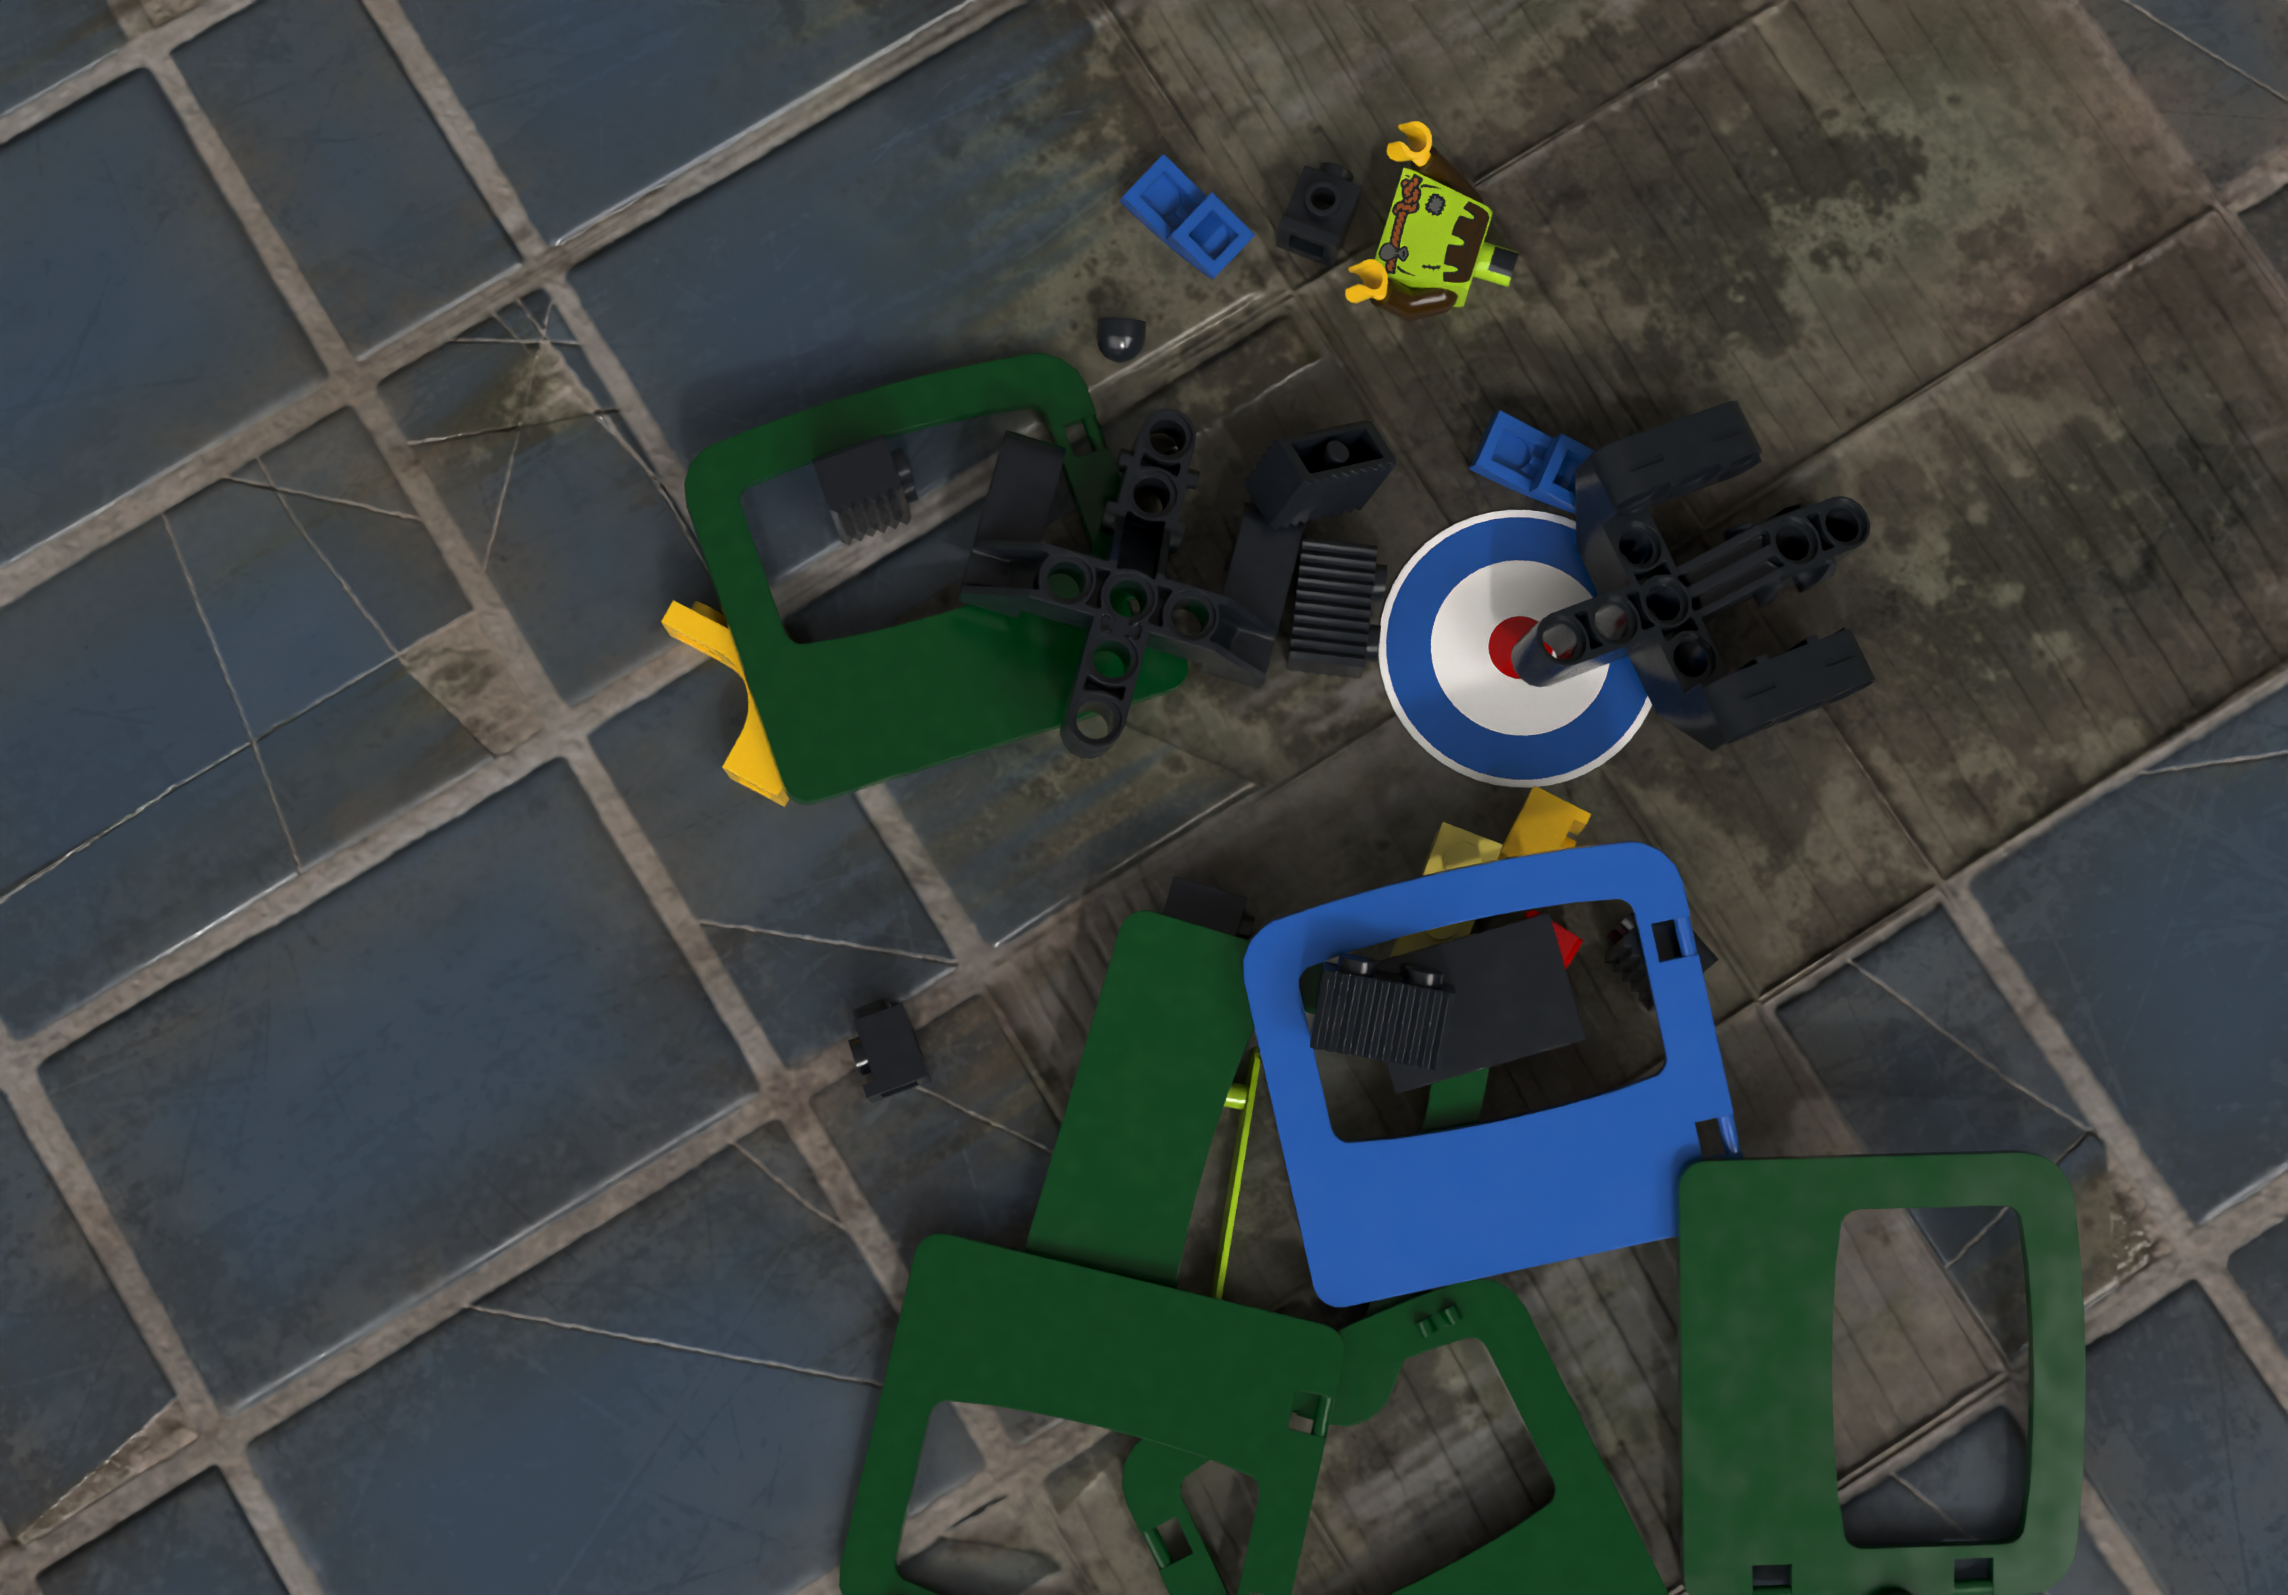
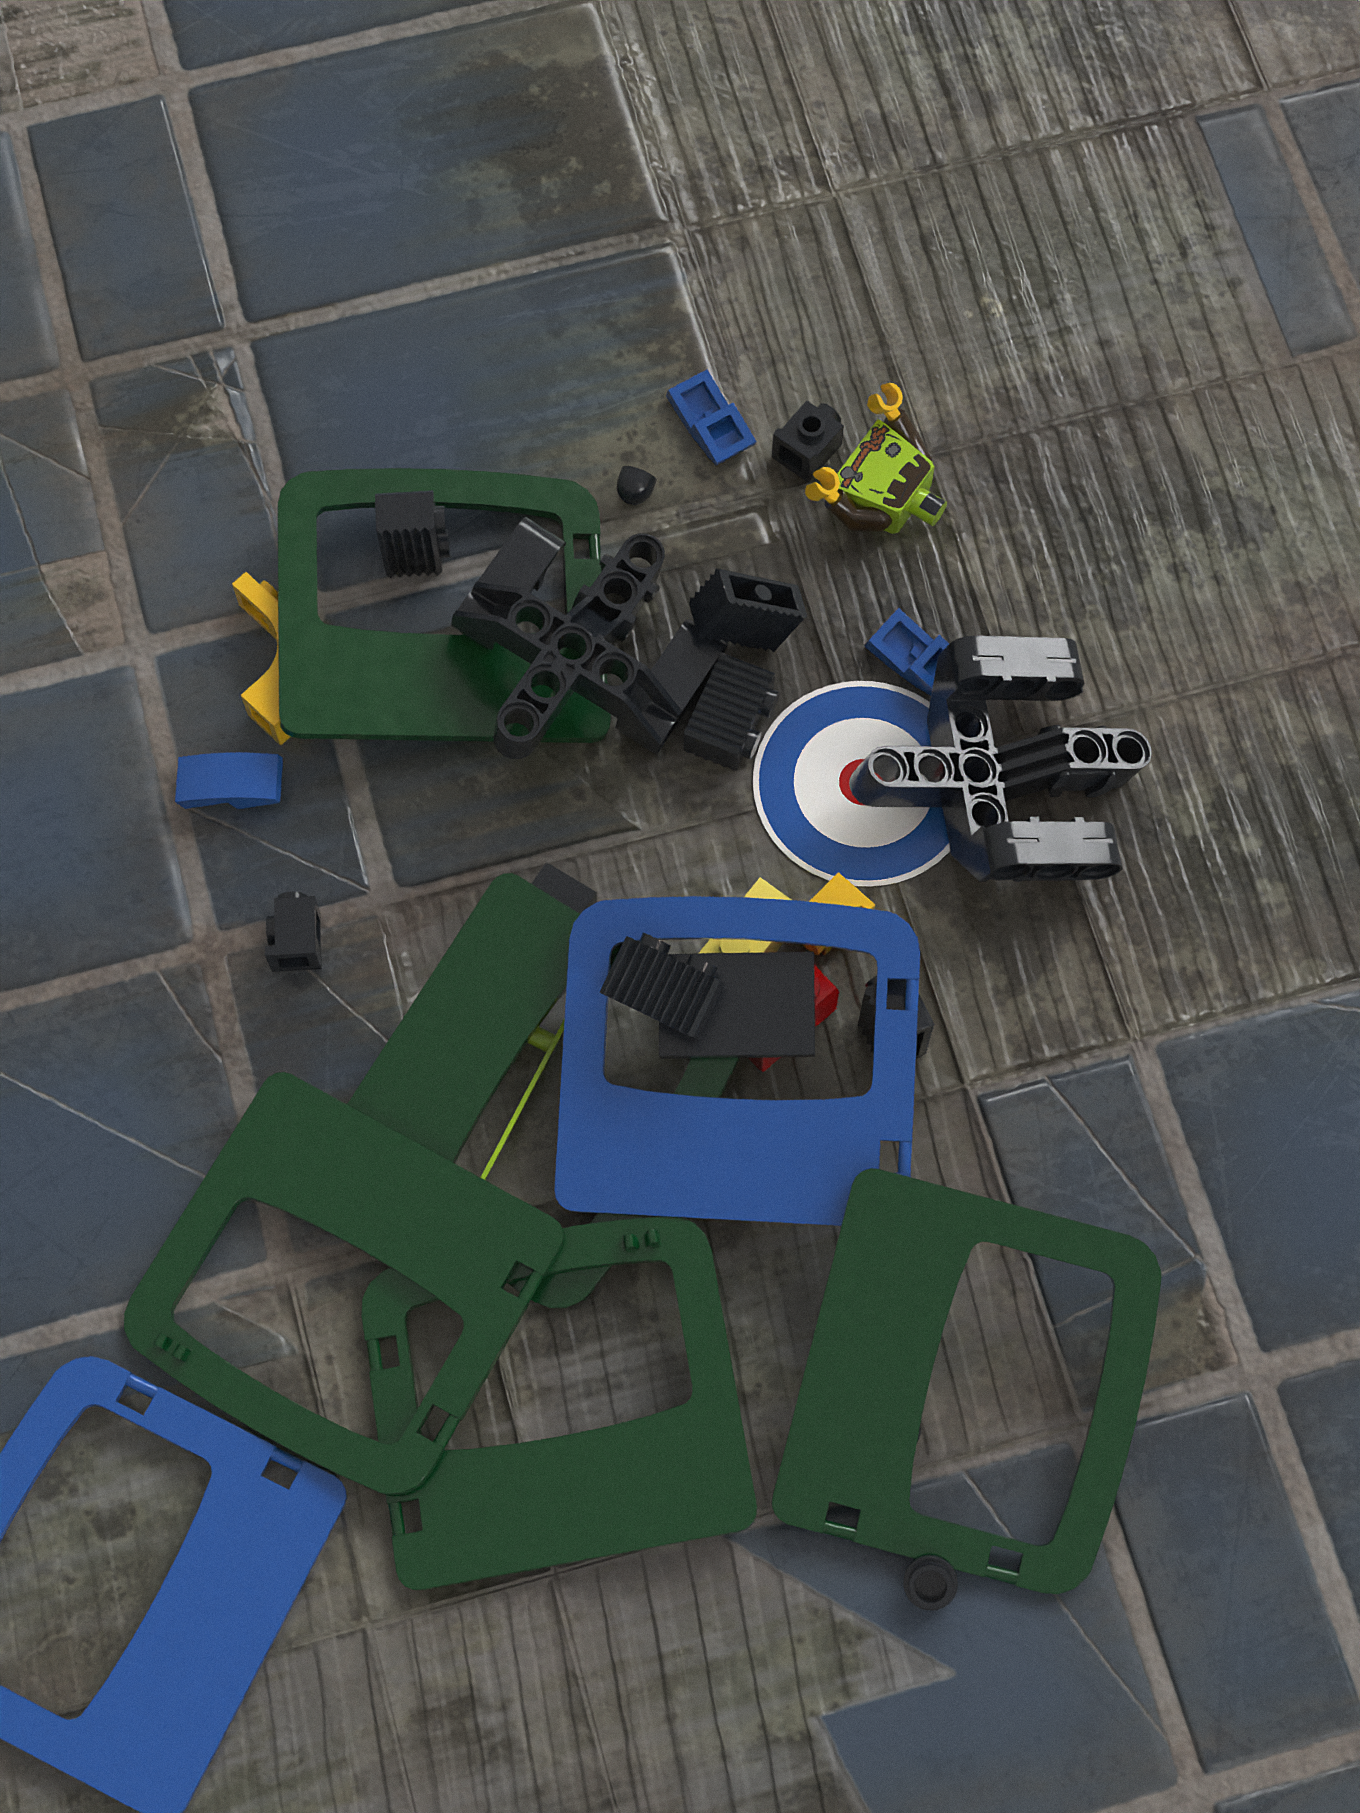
camera: 15 degrees right, 10 degrees down
none -> blue slope [175,752,283,809]

